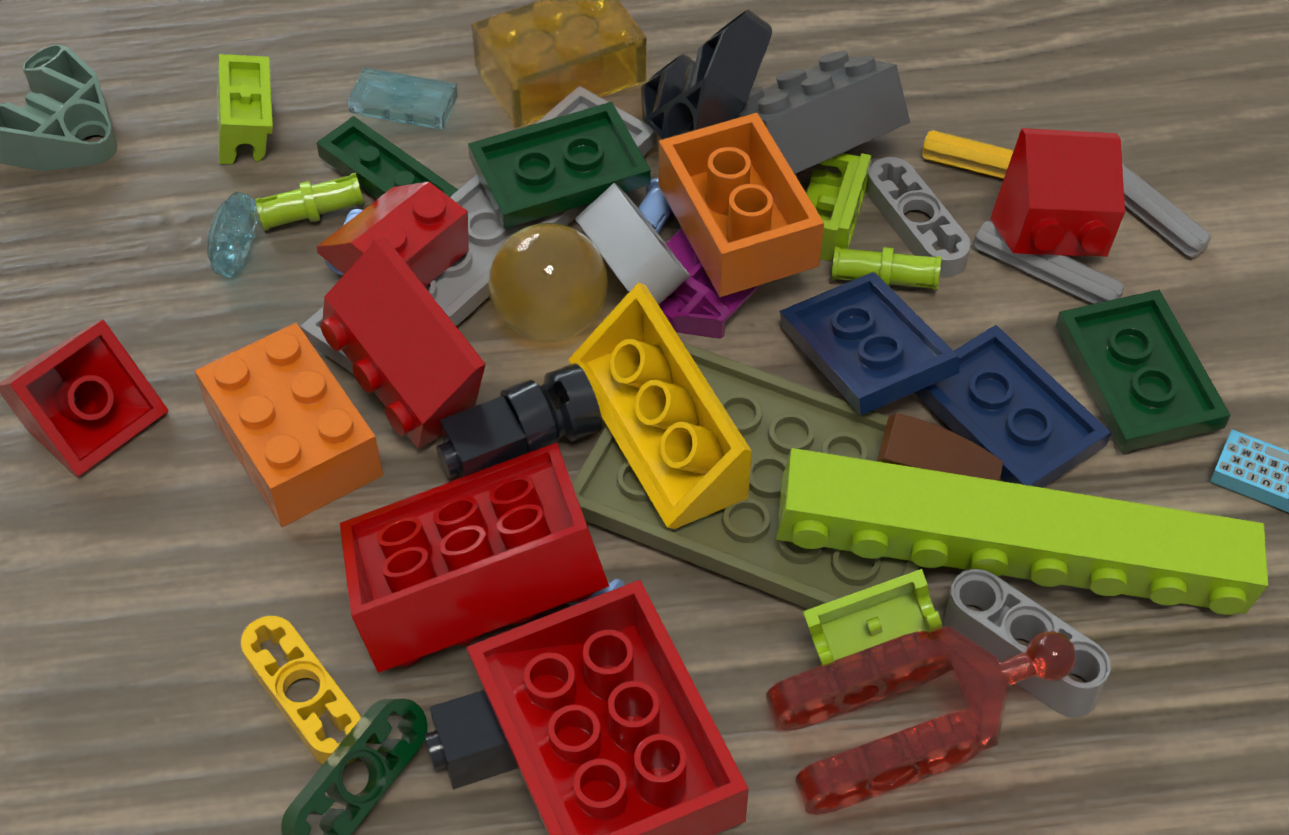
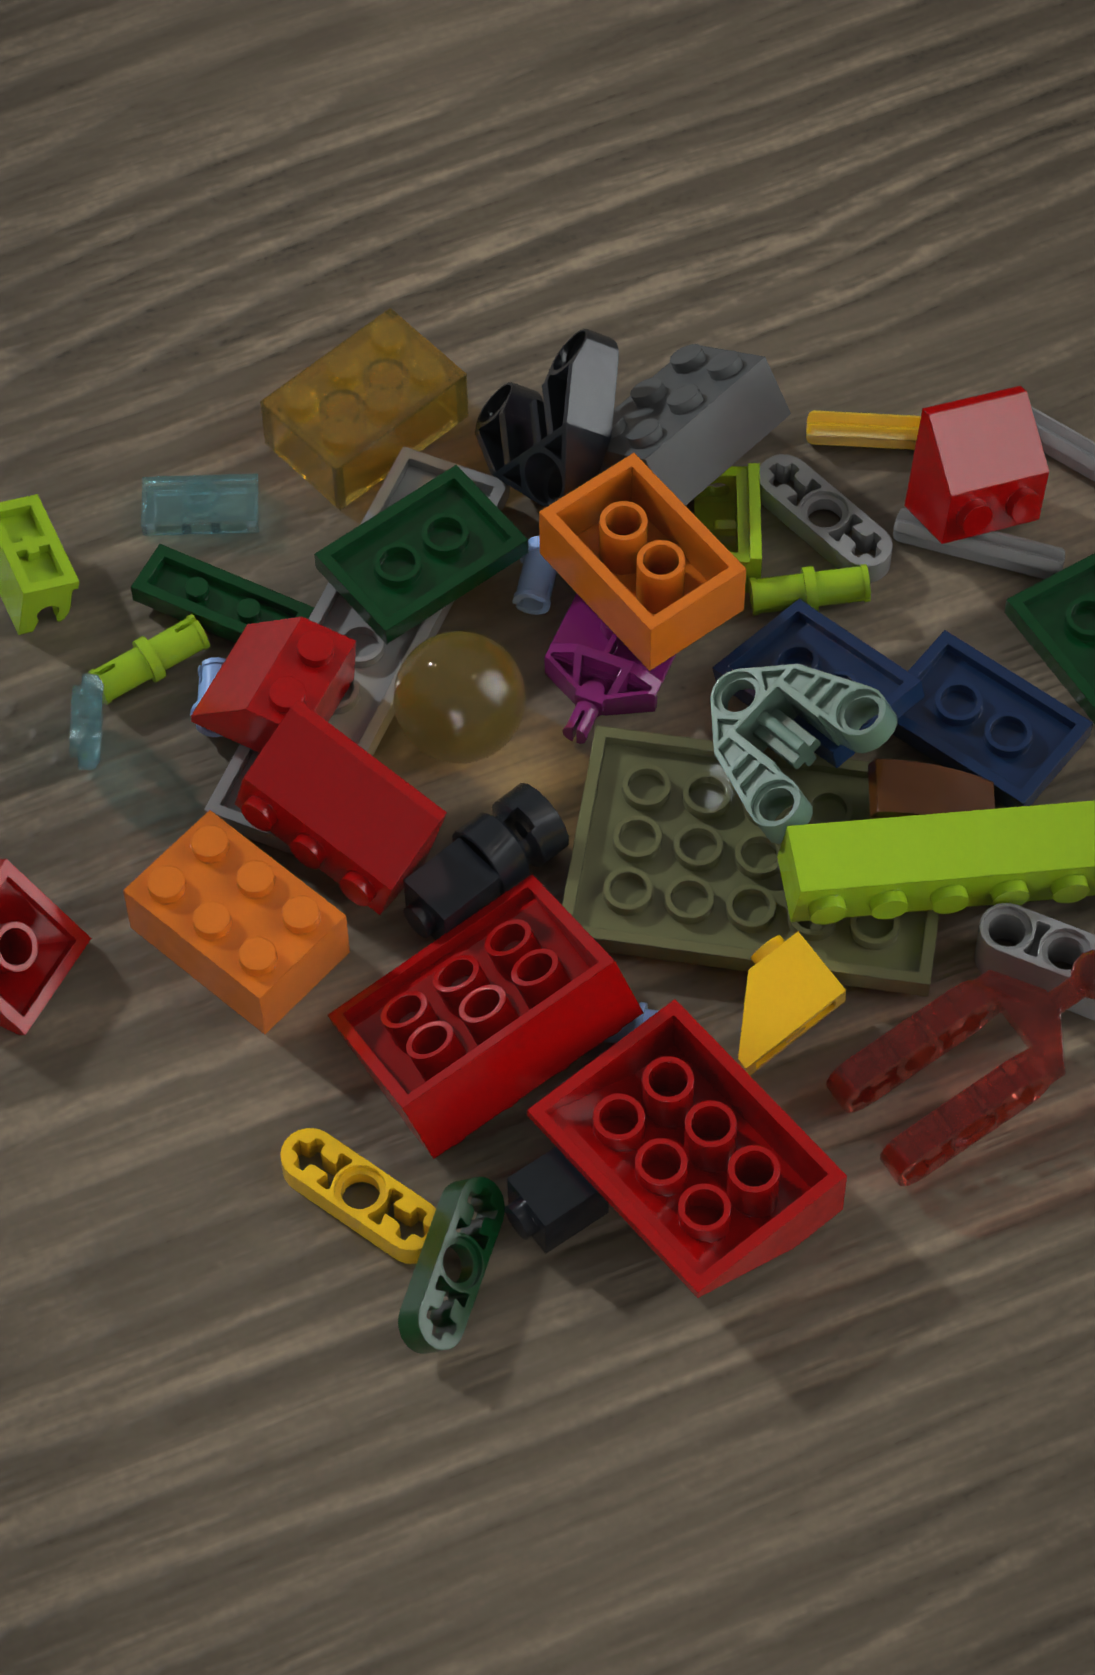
camera: 15 degrees left, 5 degrees up
yellow slope [568,282,752,529] -> none
light grey beam [575,183,691,305] -> none
lime hinge [803,569,944,682] -> none
none -> sand green connector [710,664,898,844]
none -> yellow slope [738,931,846,1076]

